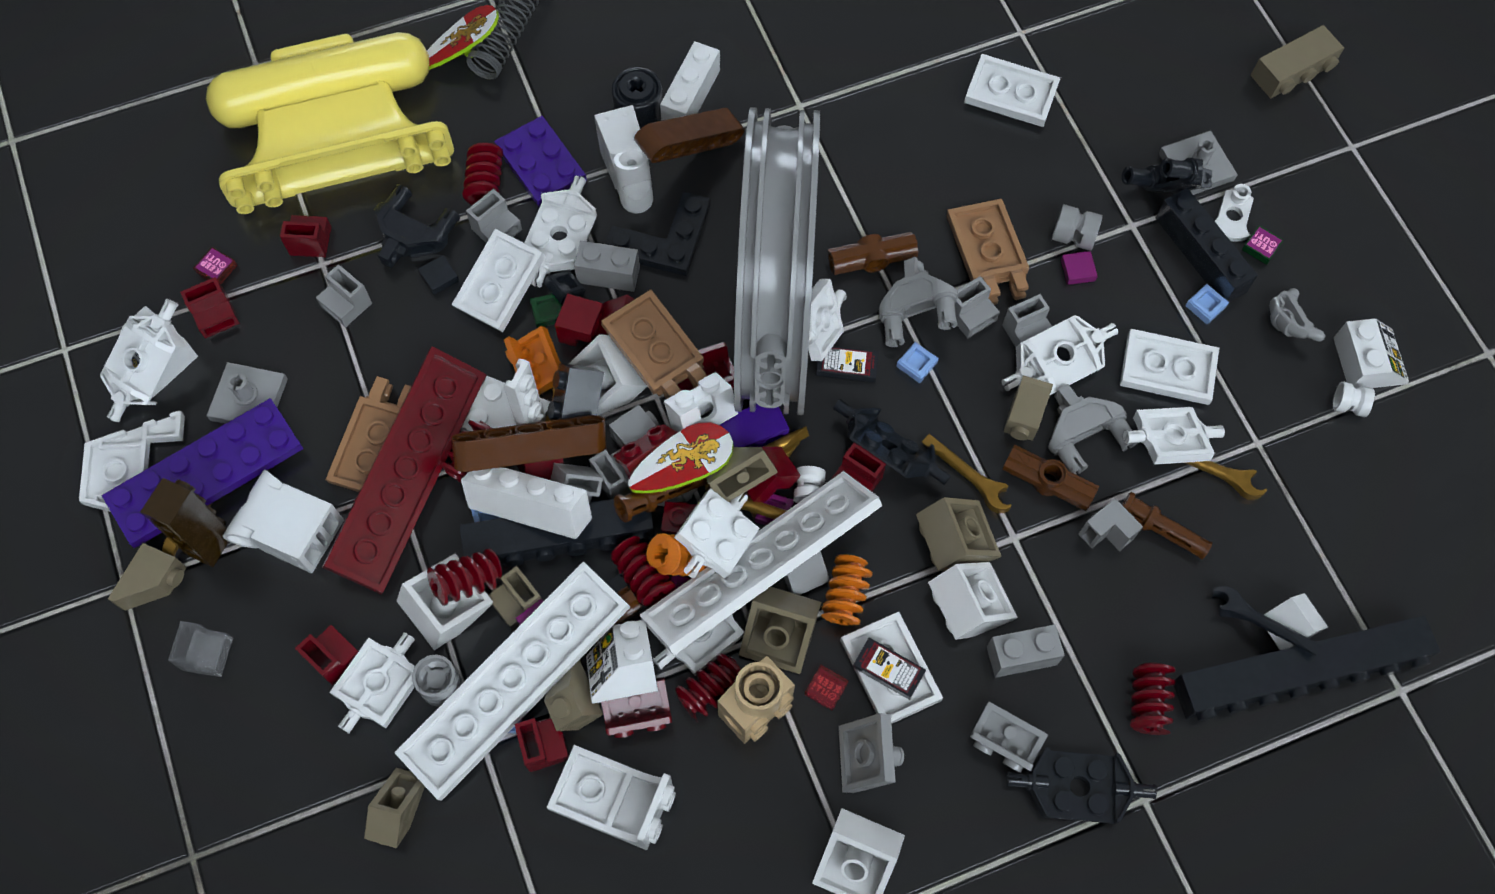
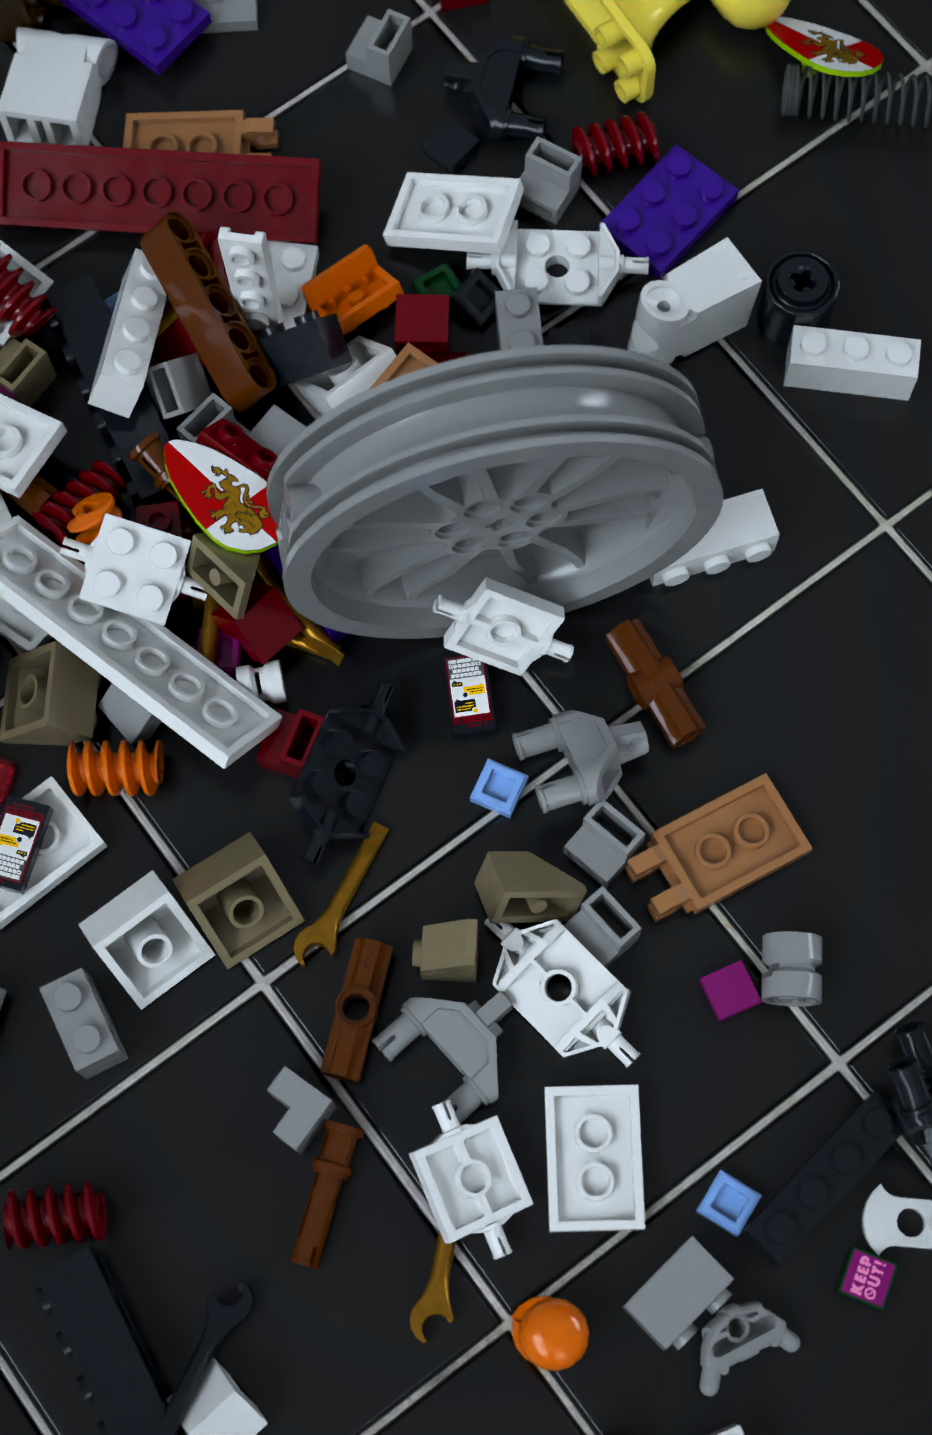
camera: 80 degrees right, 5 degrees up
reddish brown beam [634,108,745,163] -> none
none -> dark tan slope [474,851,587,923]
none -> orange helmet [510,1296,589,1371]
none -> light grey brick [622,1236,734,1350]

